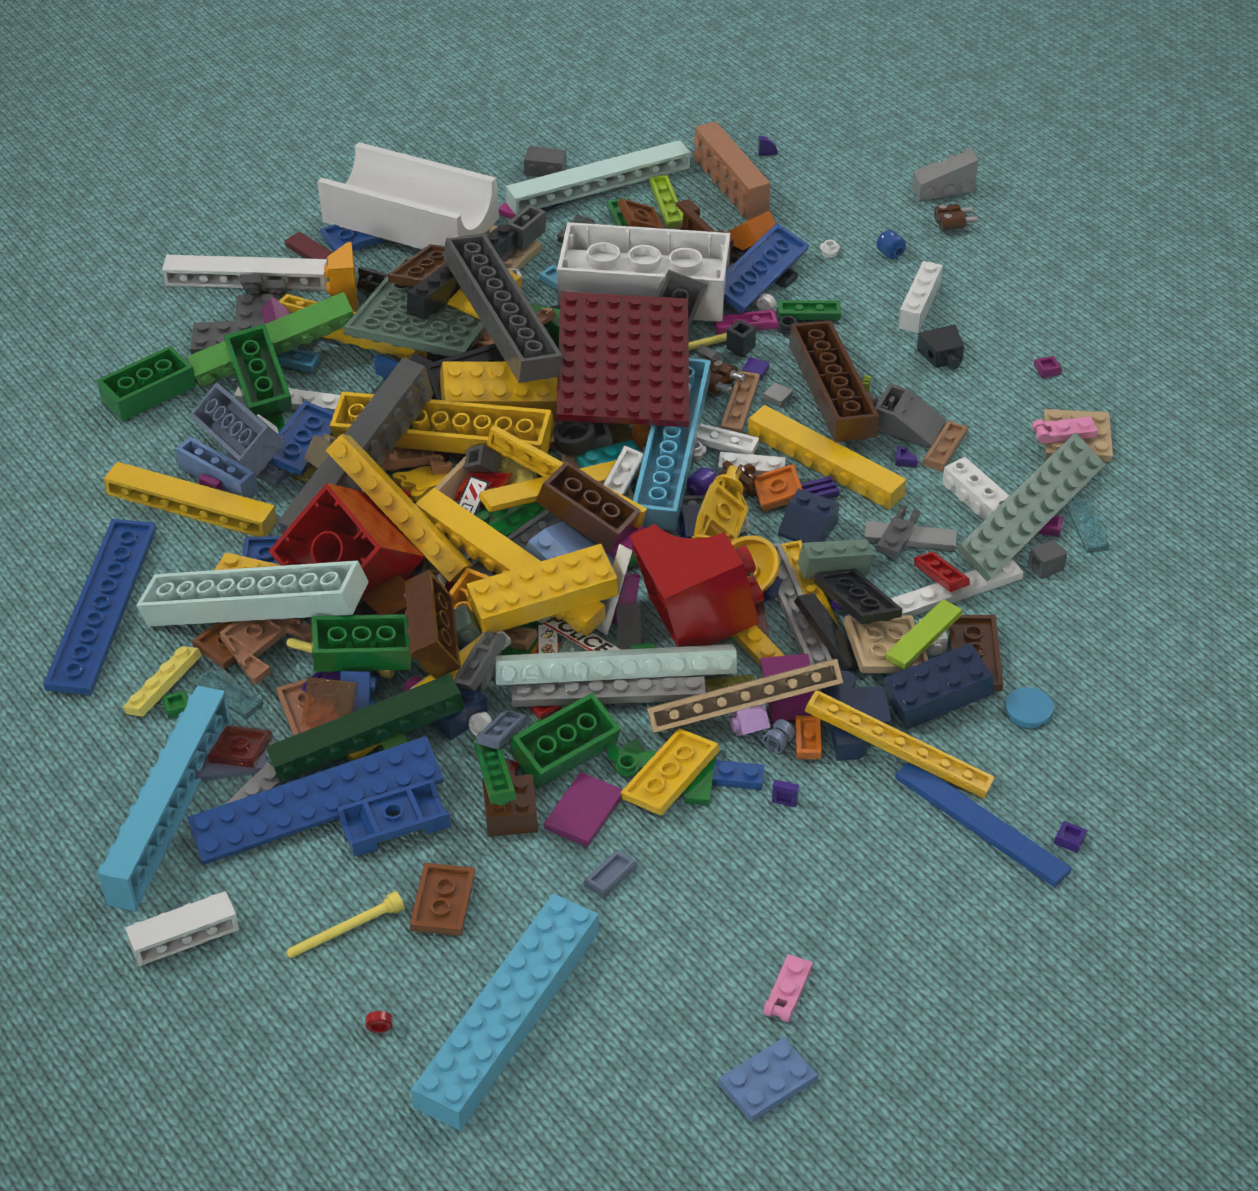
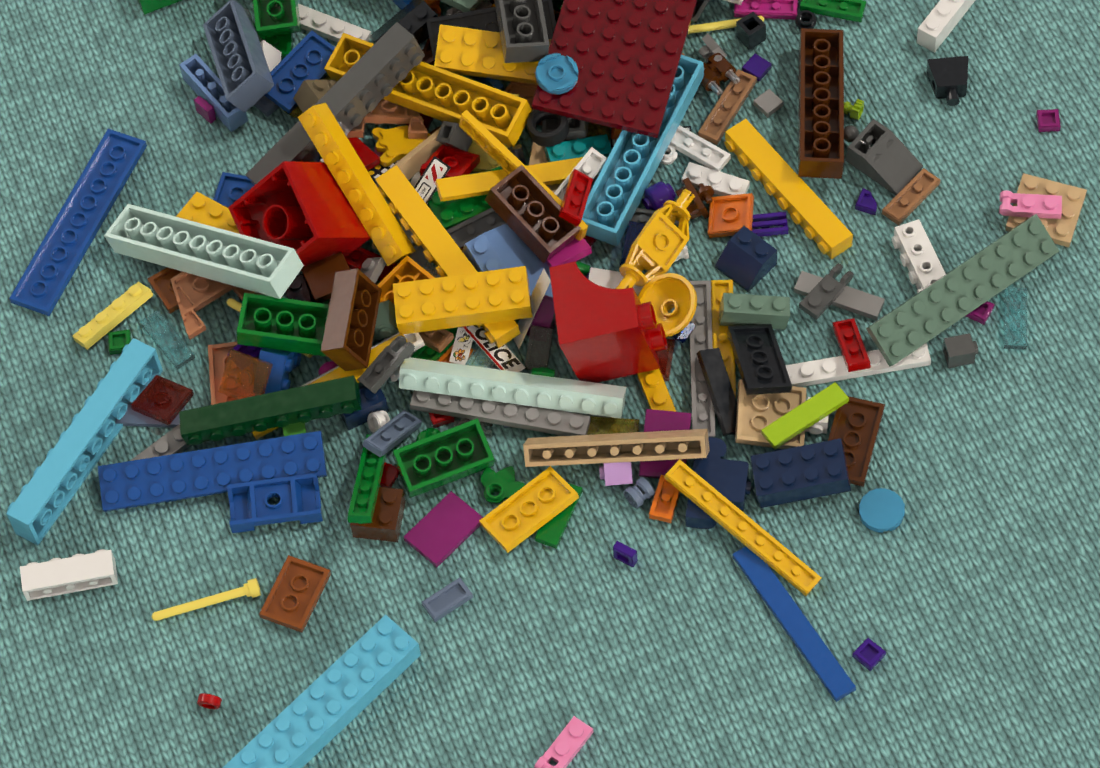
camera: 20 degrees right, 15 degrees up
yellow brick [104,462,277,537] -> none
blue plate [713,760,765,790] -> none
none -> dark azure tile [535,53,579,94]
none -> red tile [559,169,593,226]

